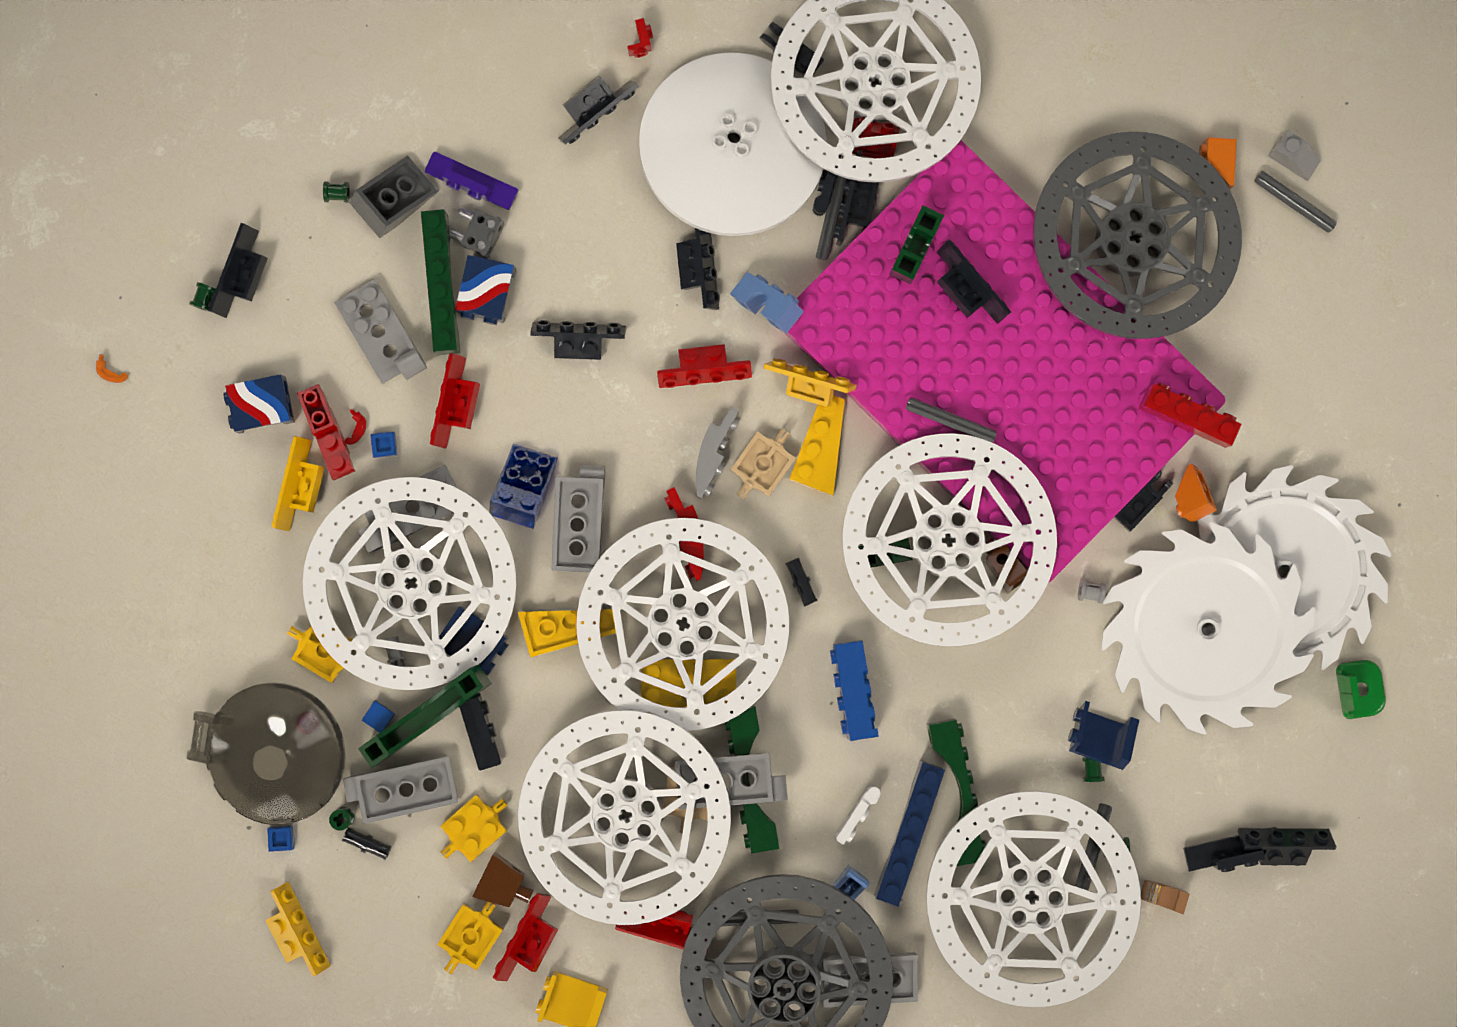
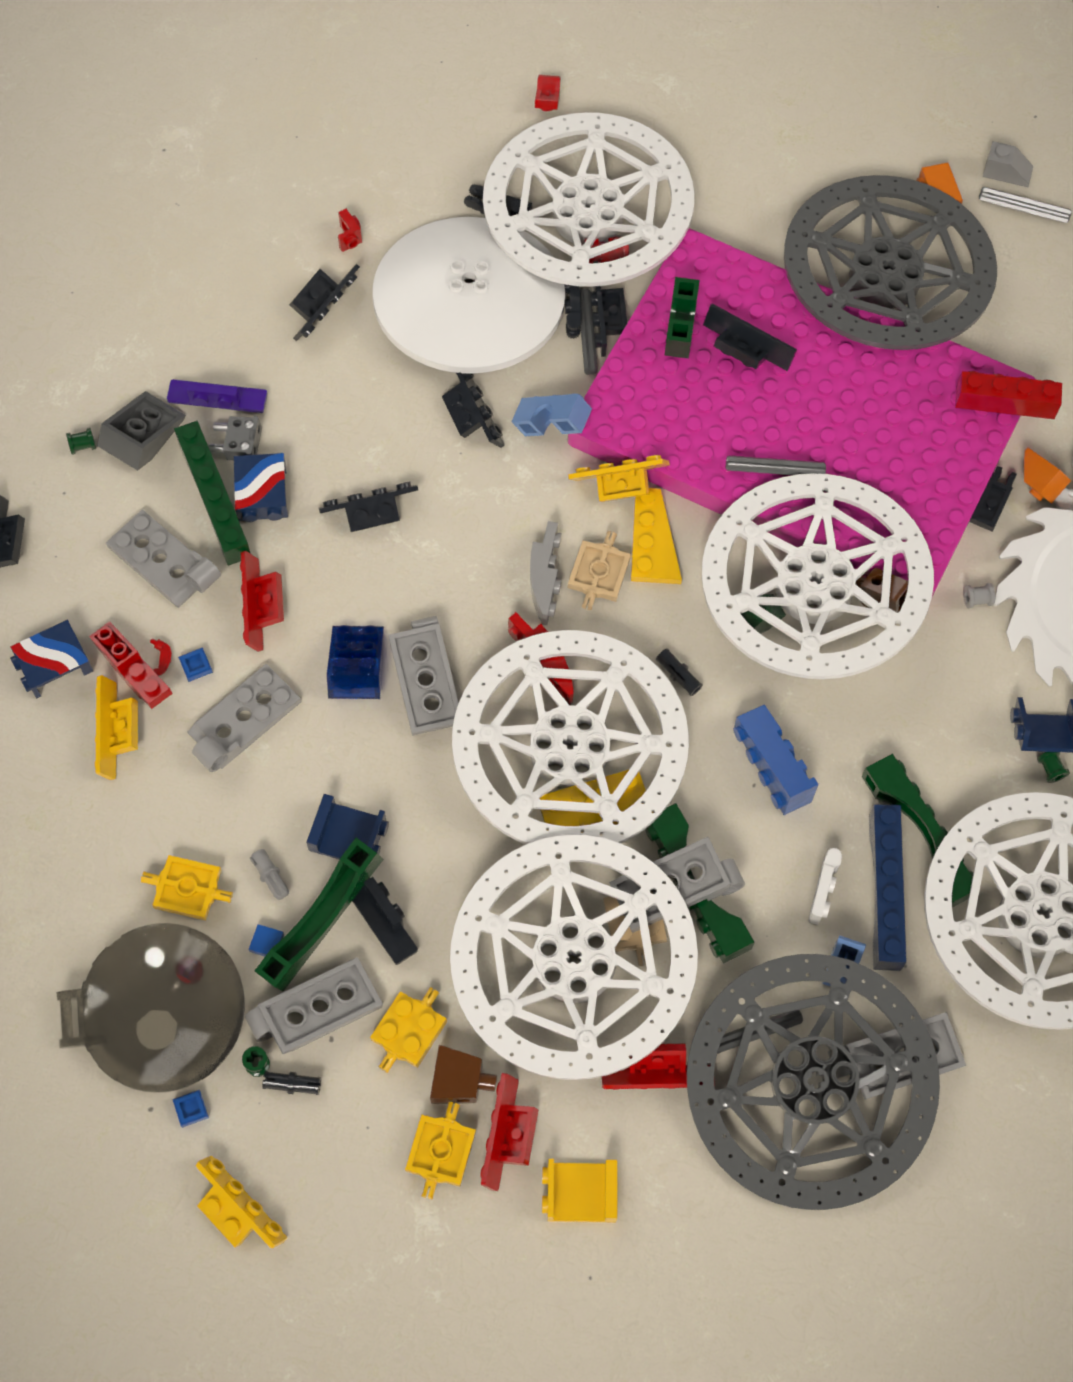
camera: 15 degrees left, 20 degrees down
white piece [303,477,517,690] -> none
yellow wing [518,609,616,658] -> none
red bracket [657,344,752,388] -> none

